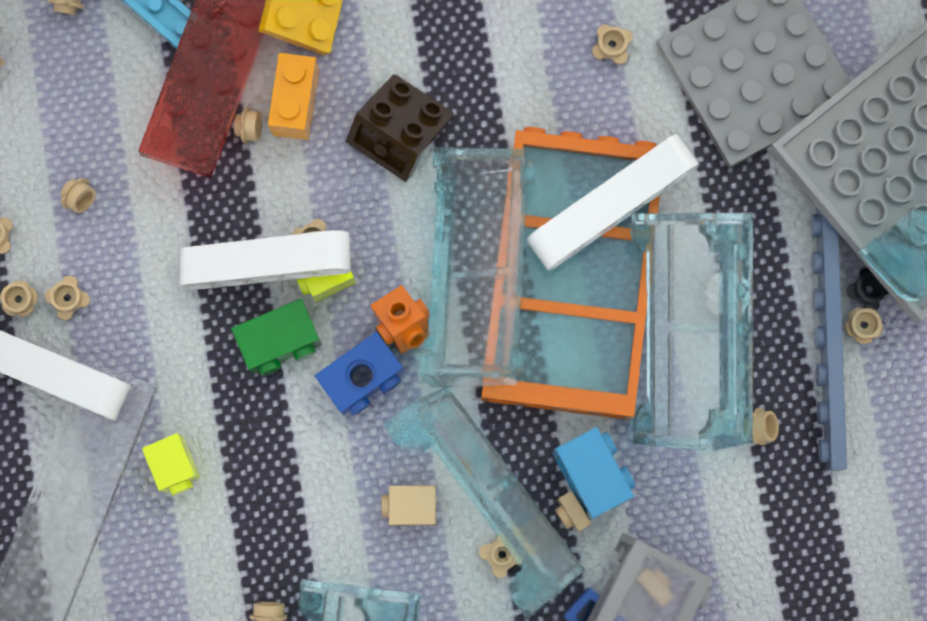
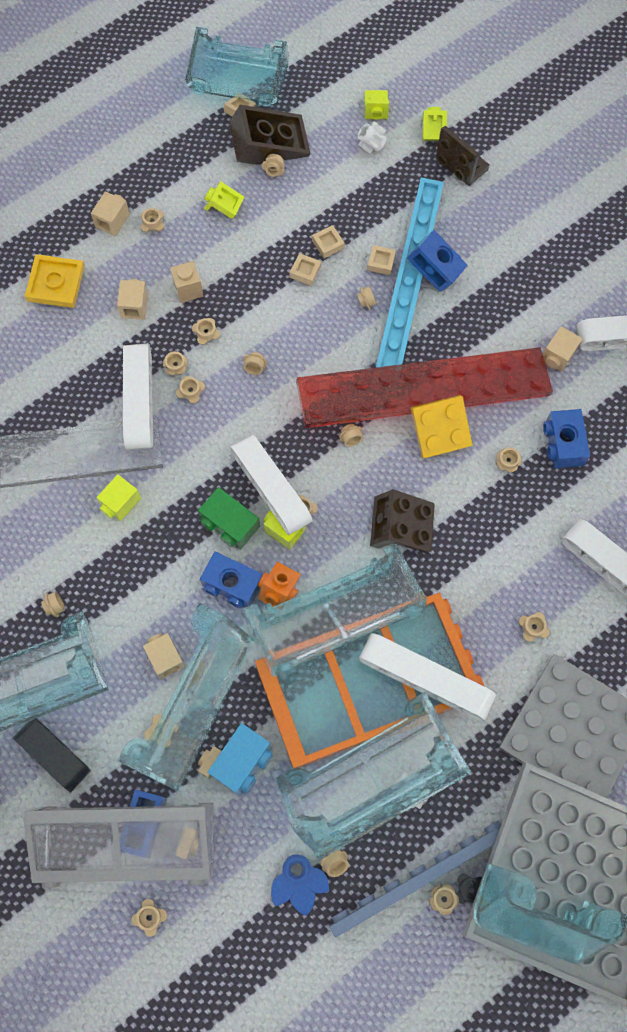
camera: 60 degrees right, 10 degrees down
light orange brick [268,53,320,141] -> none
none -> blue plate [271,854,329,916]

